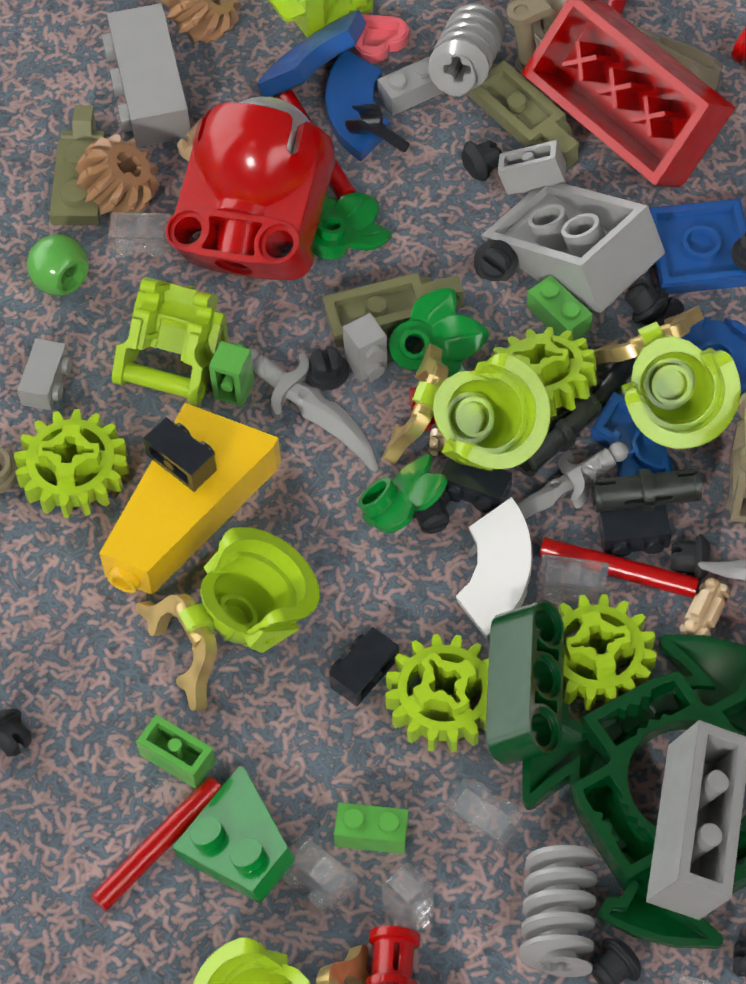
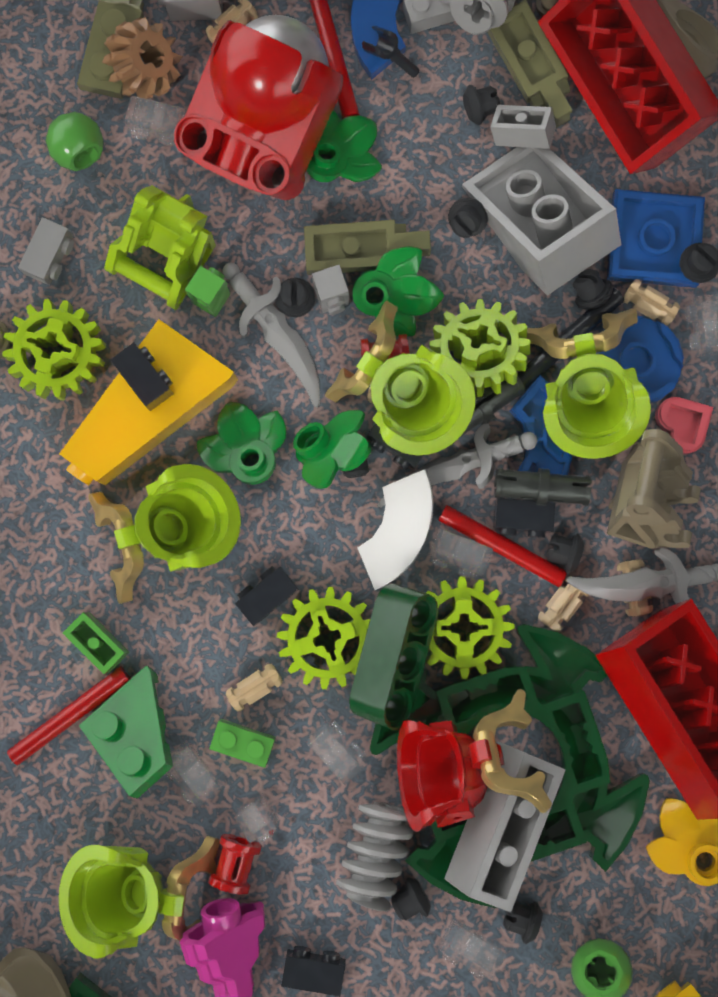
camera: 10 degrees right, 25 degrees up
bright green piece [526,275,593,341] -> none
none -> green plate [197,402,286,485]
none -> tan piece [226,664,283,712]
none -> red helmet [397,689,552,832]
none -> tan piece [623,279,680,326]

